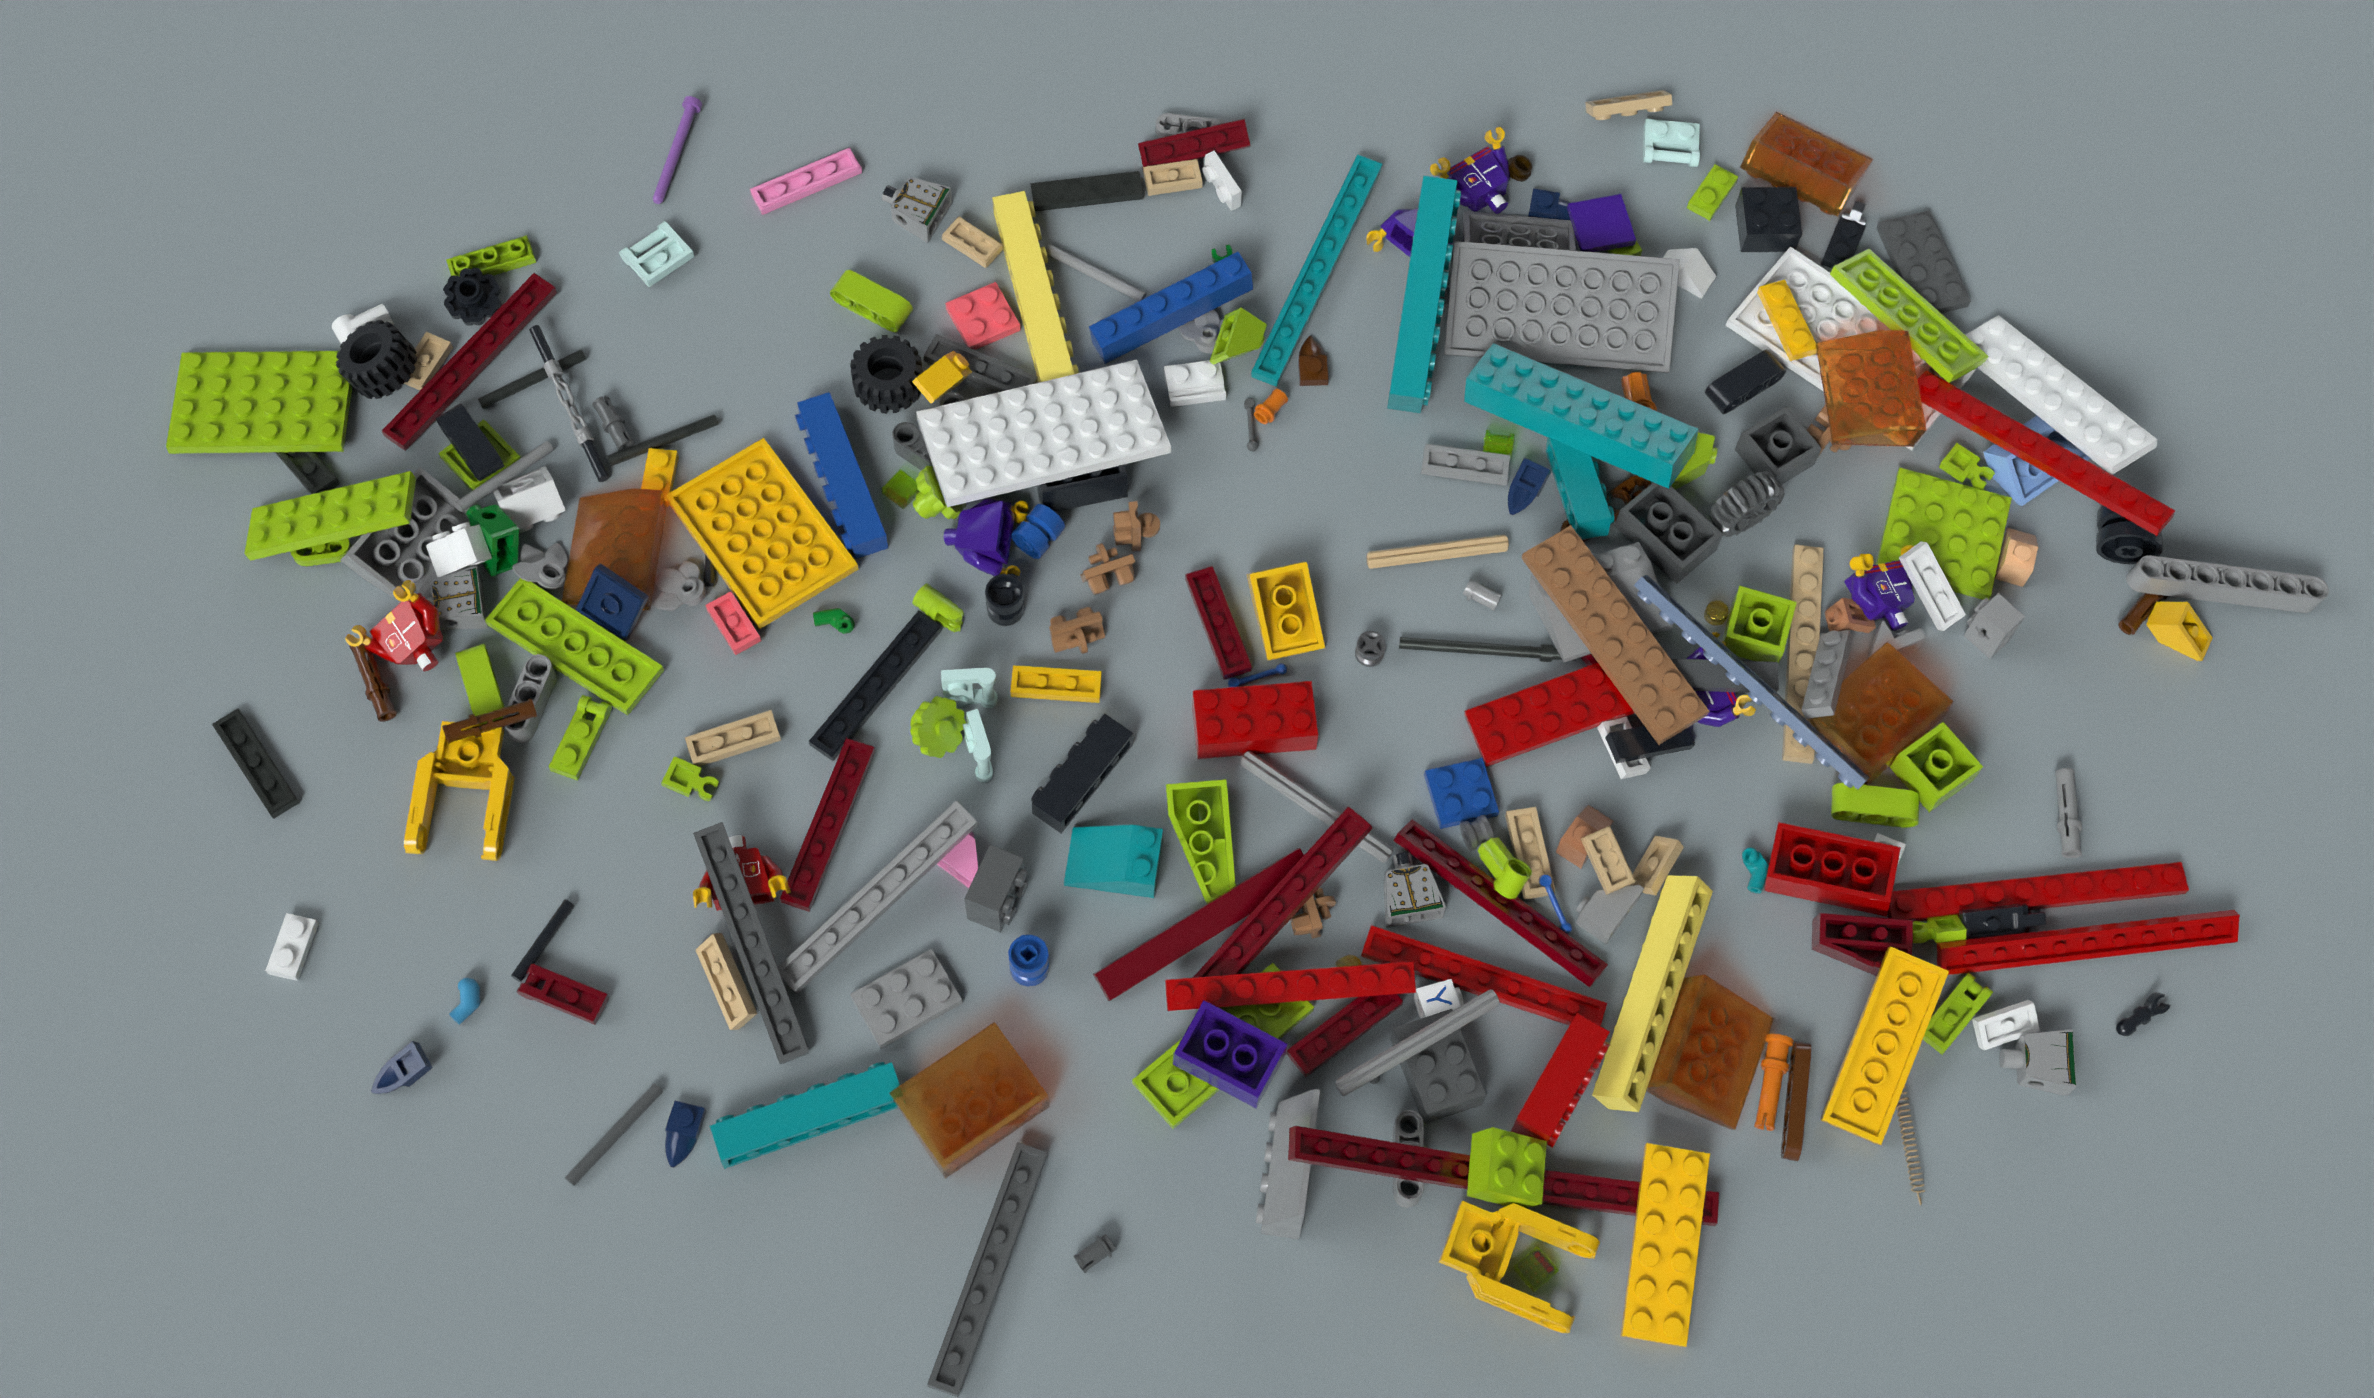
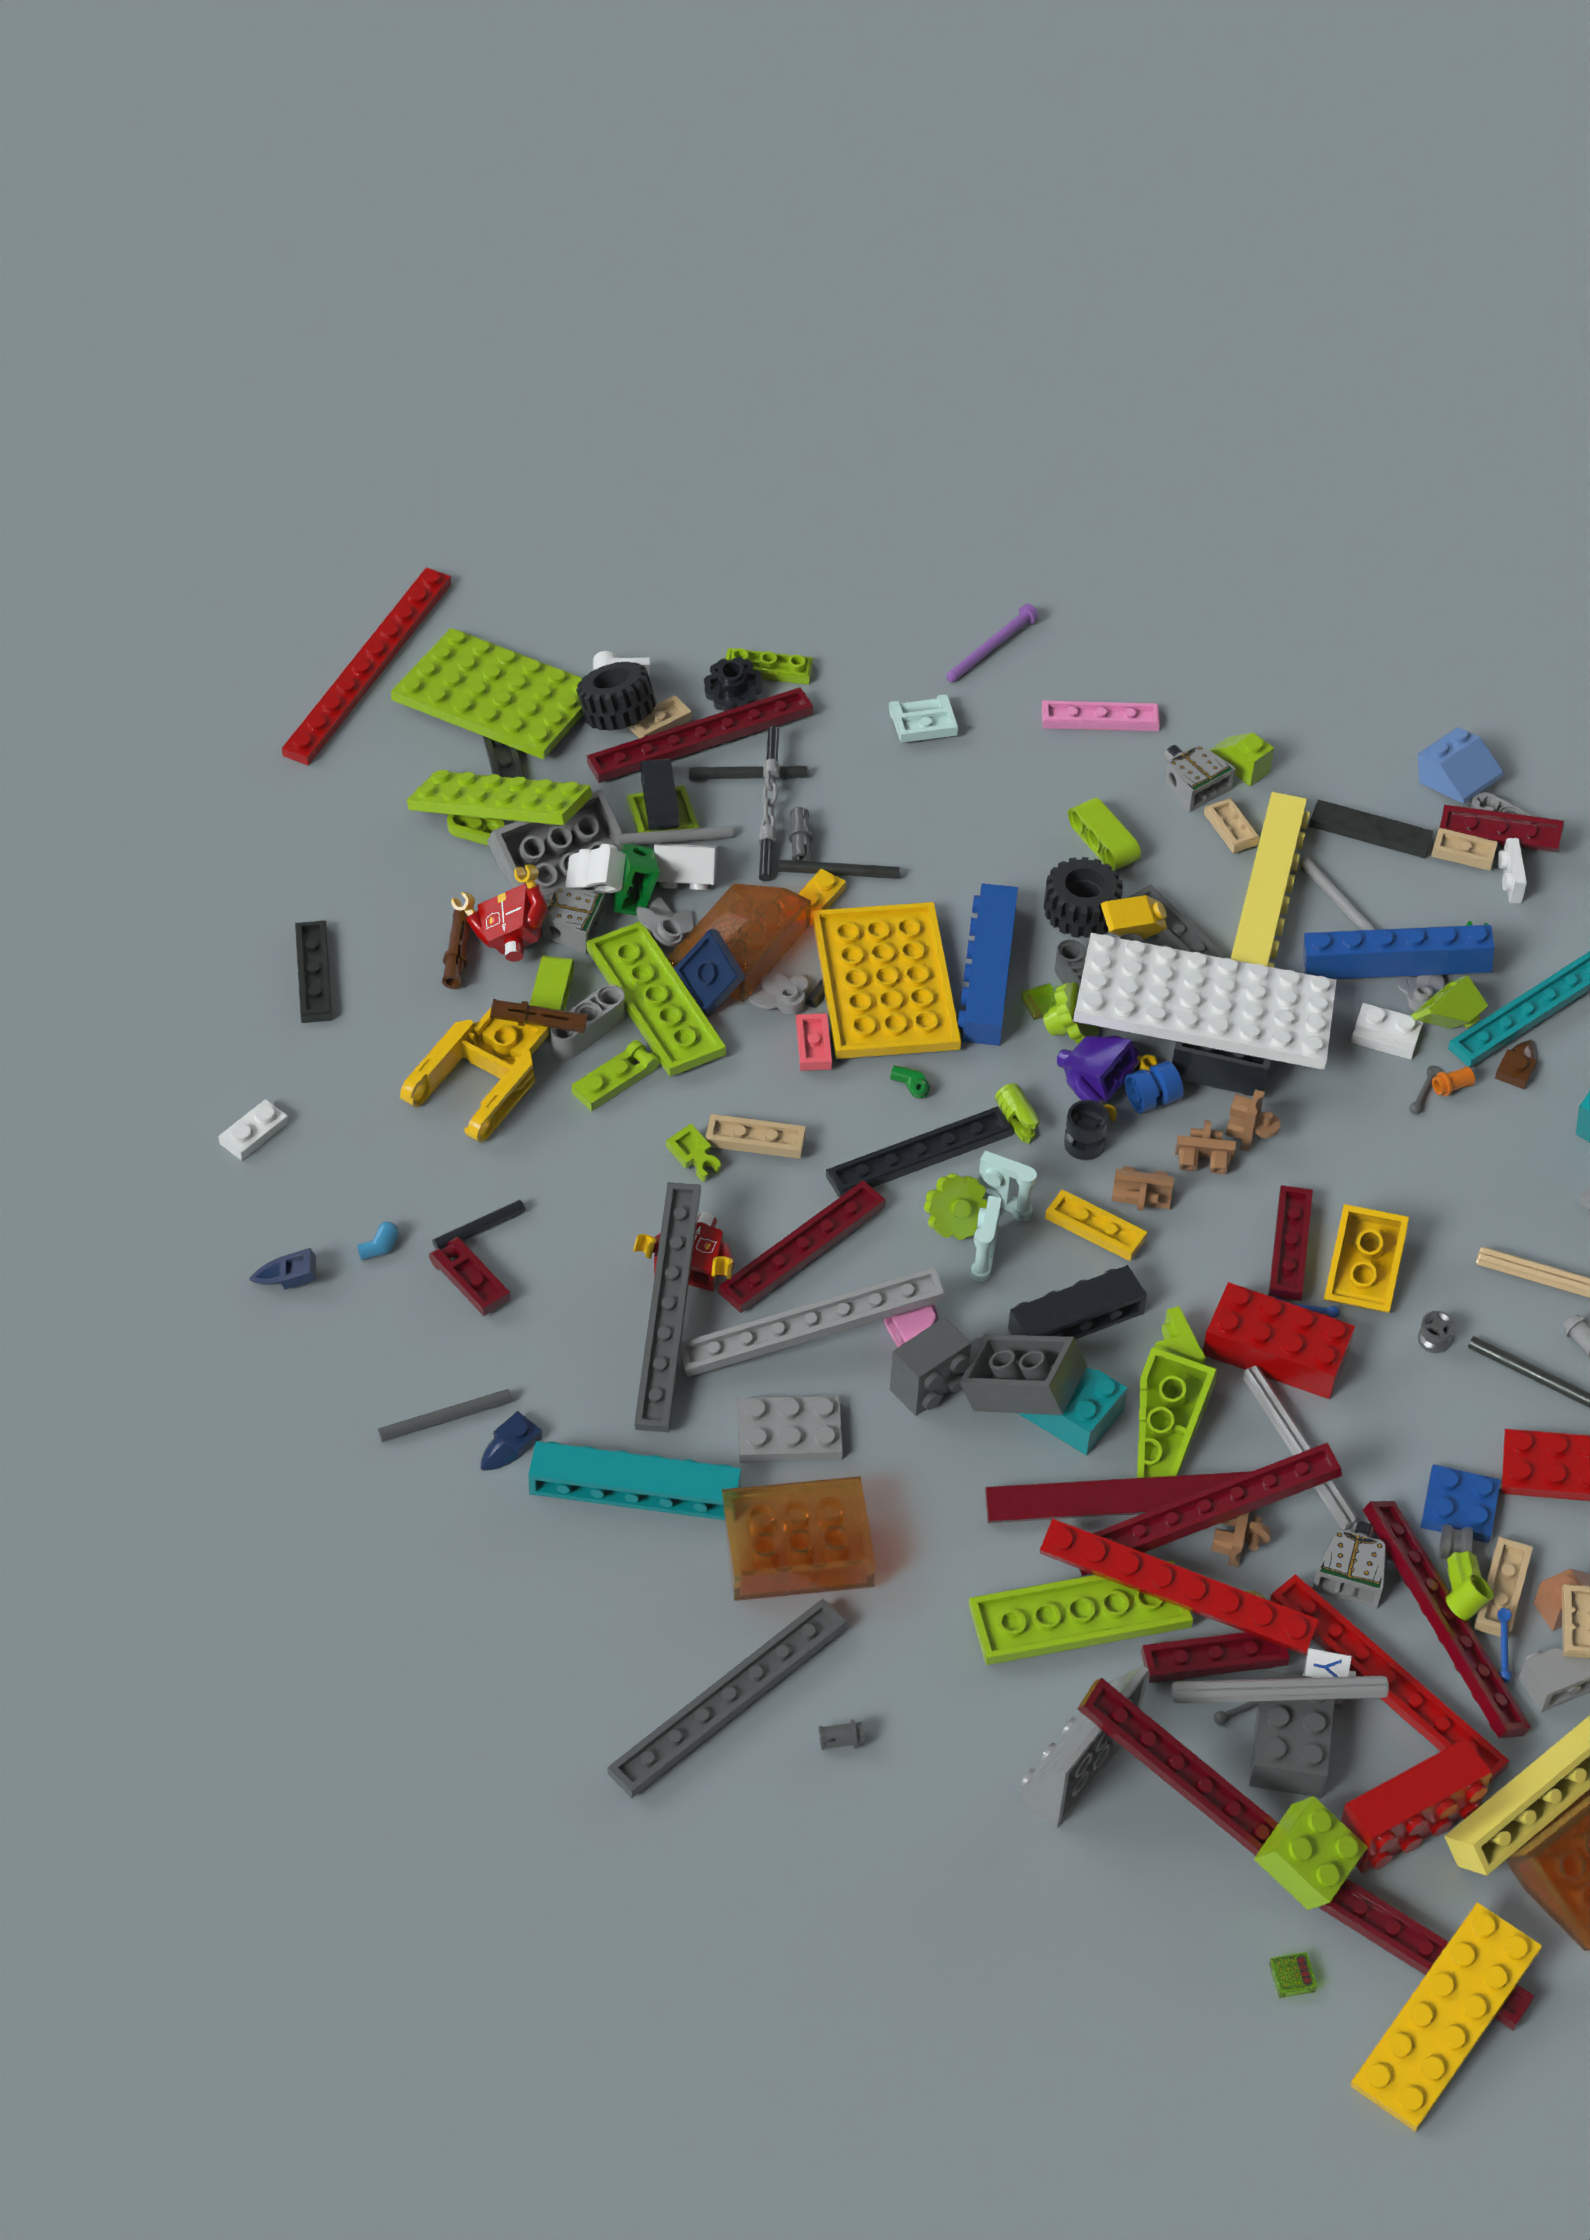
camera: 30 degrees right, 15 degrees down
tan plate [695,933,757,1030] -> none
coral plate [945,282,1021,350] -> none
blue wheel [1008,935,1049,987] -> none
dark purple brick [1173,1001,1288,1108] -> none
light grey beam [1392,1110,1424,1208] -> none
yellow plate [1439,1201,1600,1333] -> none
none -> red plate [282,567,451,766]
none -> dark grey brick [960,1334,1087,1415]
none -> lime slope [1154,1306,1206,1365]
none -> lime slope [1210,732,1274,786]
none -> medium blue slope [1418,727,1504,804]

